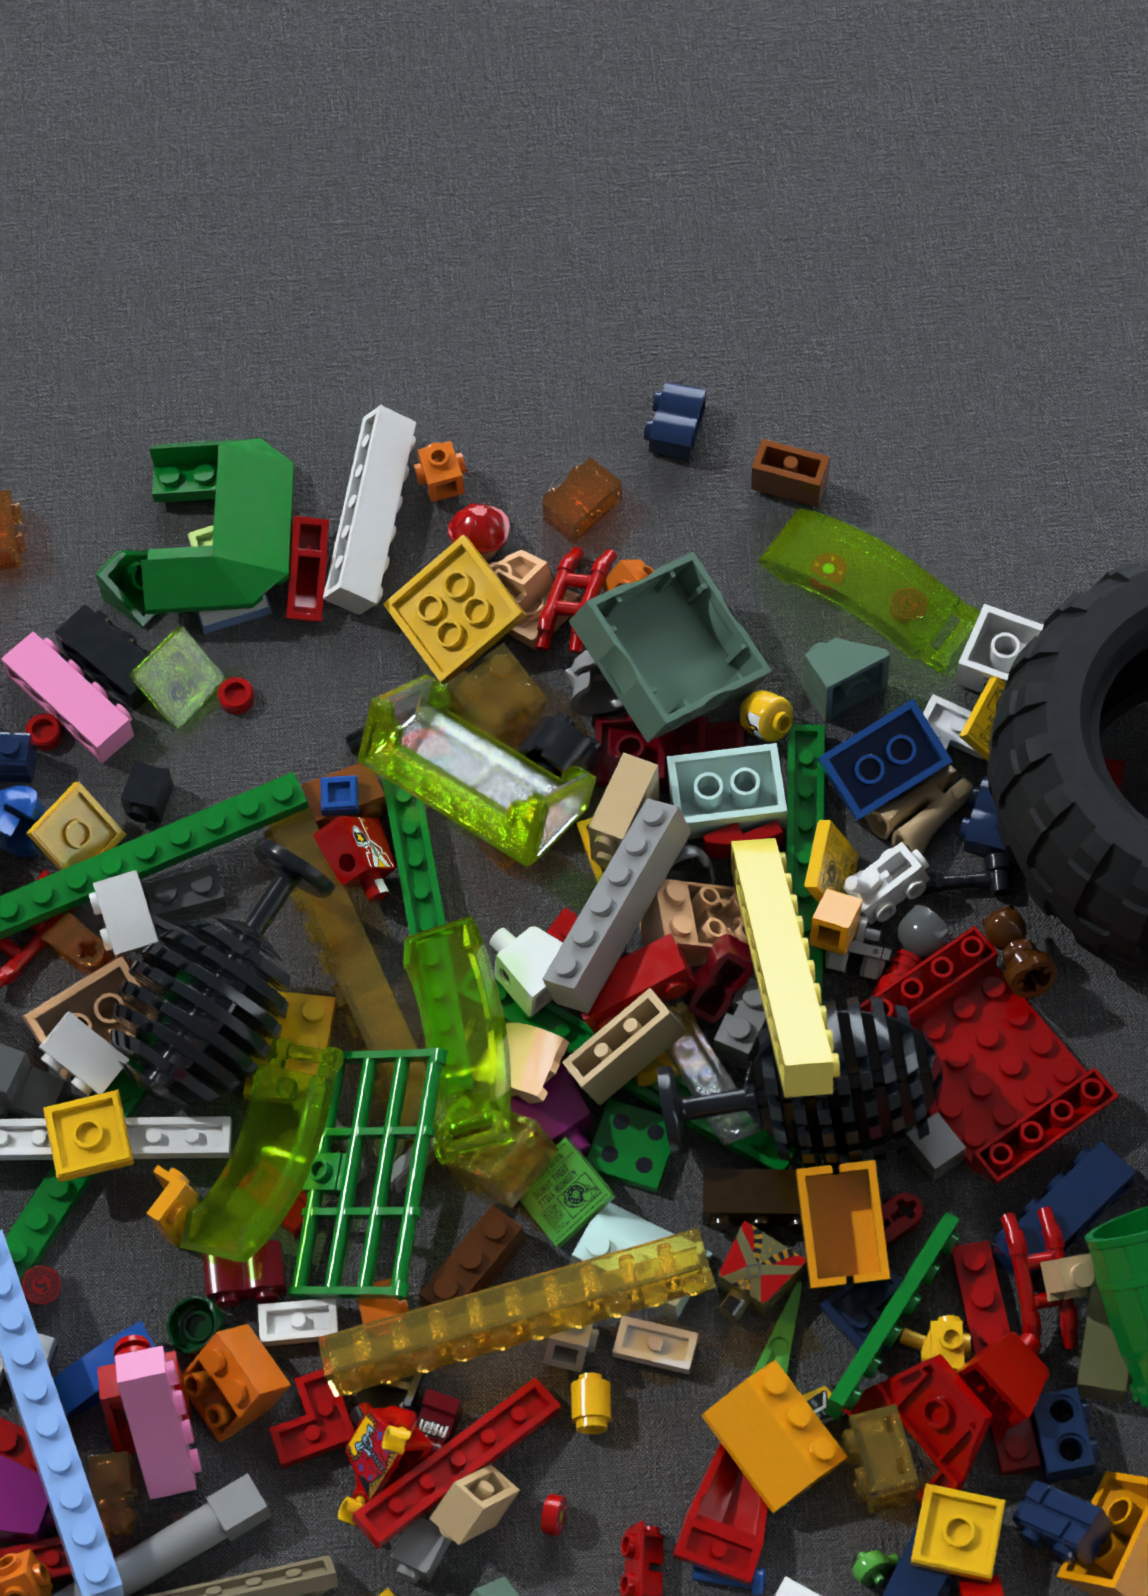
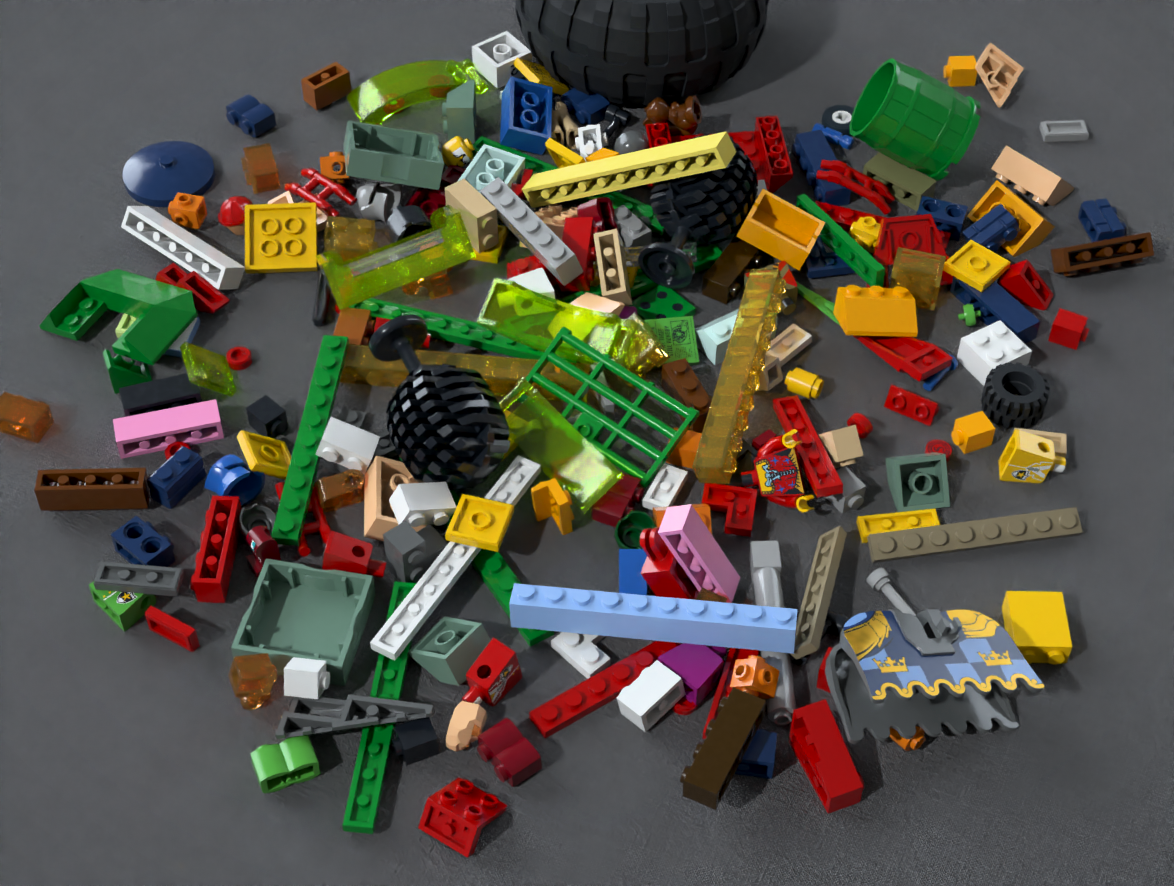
camera: 65 degrees left, 15 degrees down
blue tile [320,775,359,816] -> none
red torso [956,1331,1049,1431] -> none
tan brick [1040,1253,1096,1302] -> none
none -> dark blue dish [122,141,215,207]

